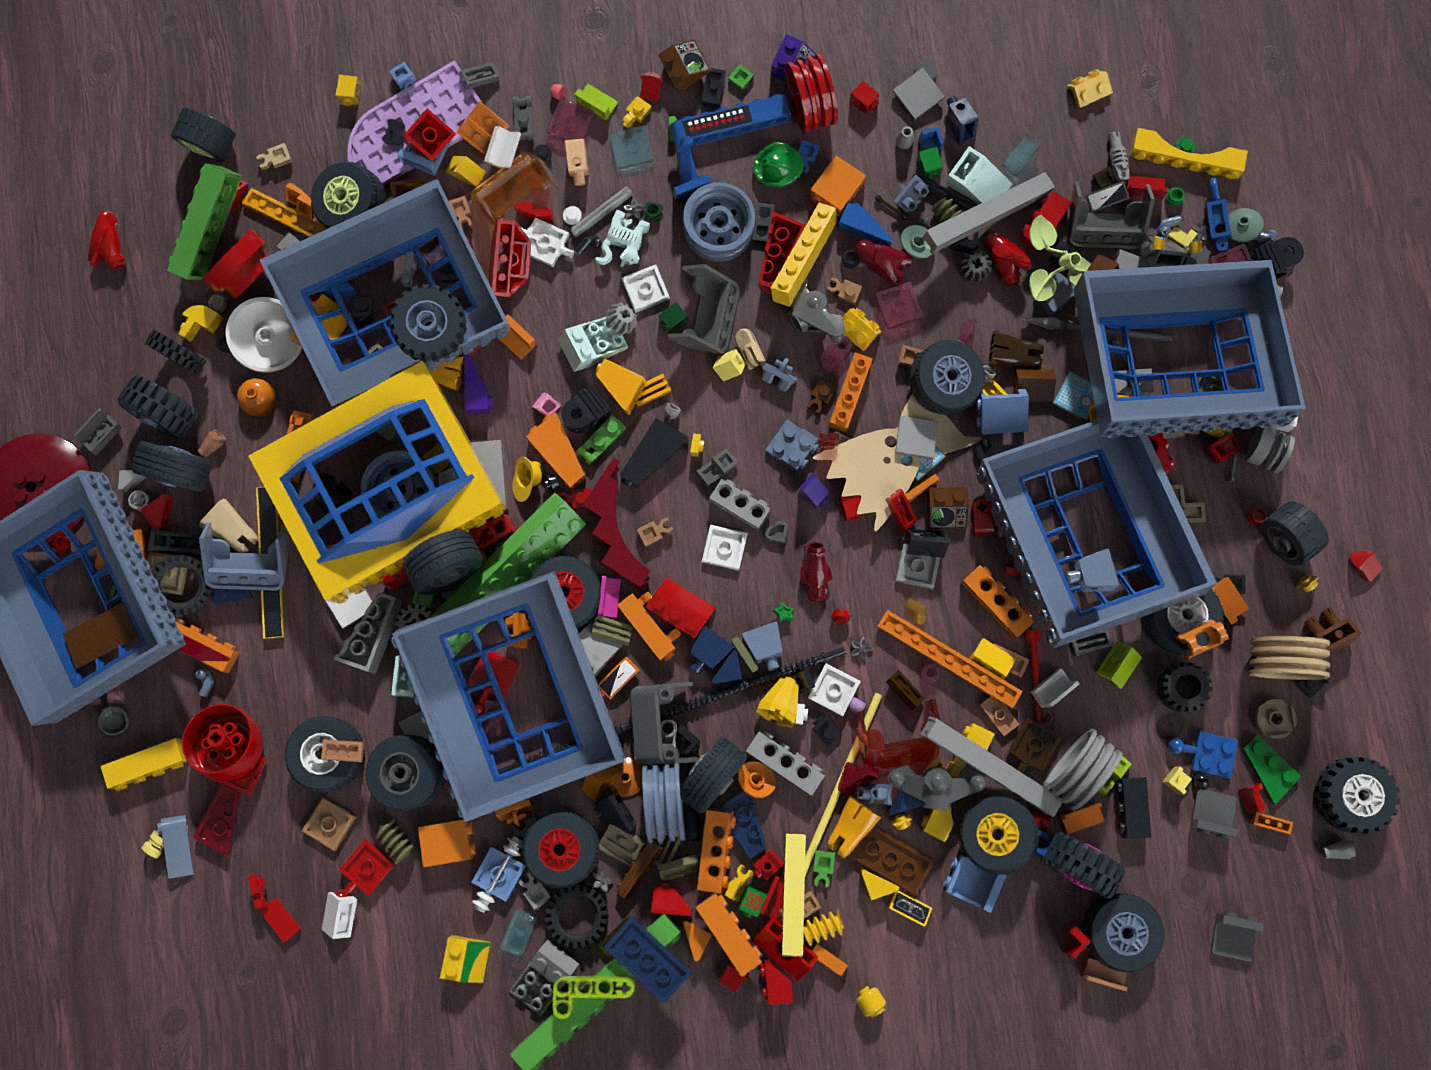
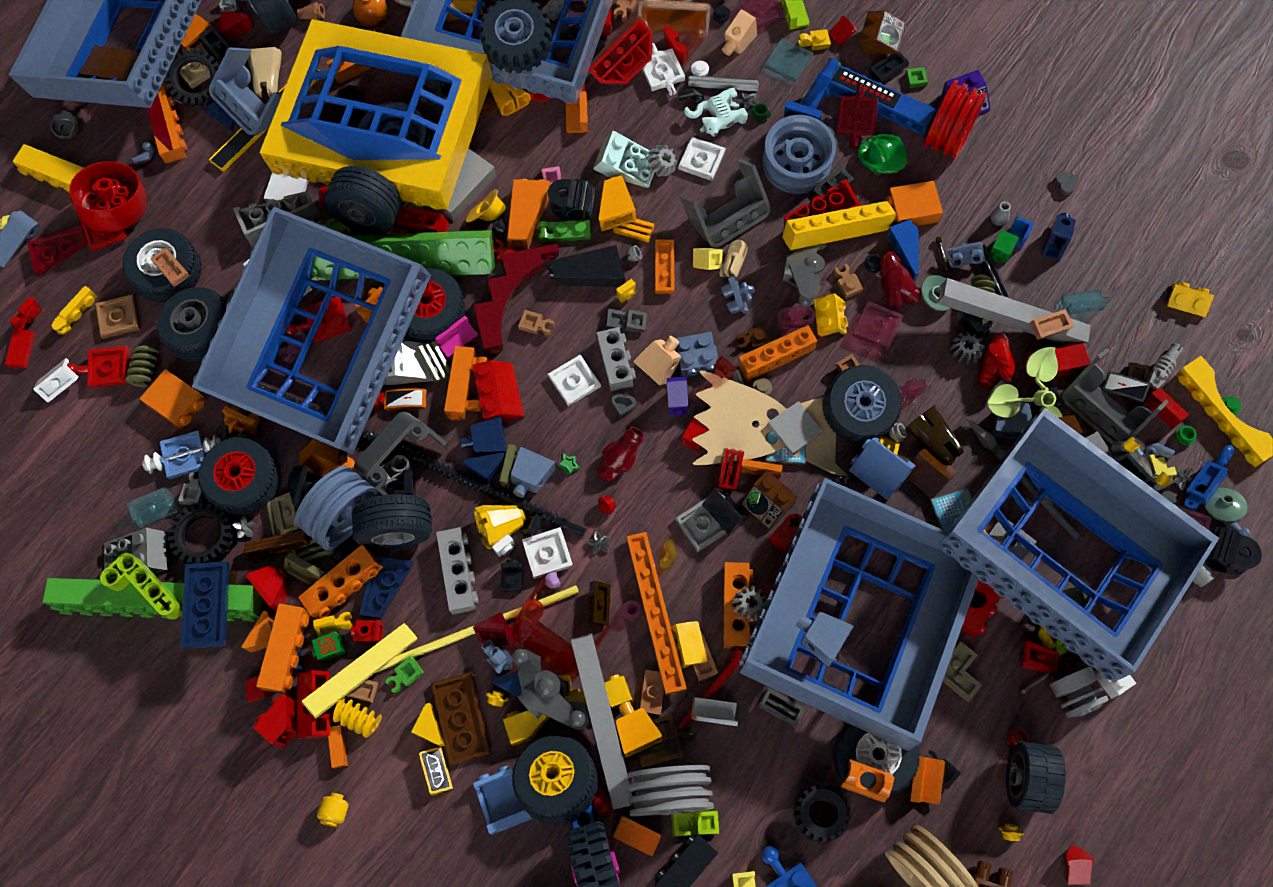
camera: 45 degrees right, 10 degrees down
yellow slope [440,935,491,983] -> none
dark purple slope [465,355,493,414] -> none
dark green brick [658,302,688,334] -> none
orange dish [738,761,776,798] -> none
red panel [759,875,784,921] -> none
blue plate [798,140,820,176] -> none
light orange piece [827,796,882,858] -> none
red brick [850,80,880,114] -> none
light grey tile [893,68,945,120] -> none
light aqua slope [946,146,1012,204] -> none
lime panel [1097,640,1142,689] -> none
none -> yellow hinge [51,286,97,335]
none -> light orange torso [616,702,663,758]
none -> light nougat torso [633,336,681,385]
none -> orange plate [655,240,674,294]
none -> light grey gear [732,586,767,622]
none -> dark tan plate [753,378,772,395]
none -> dark red plate [837,84,878,148]
none -> nougat tile [1029,309,1074,340]

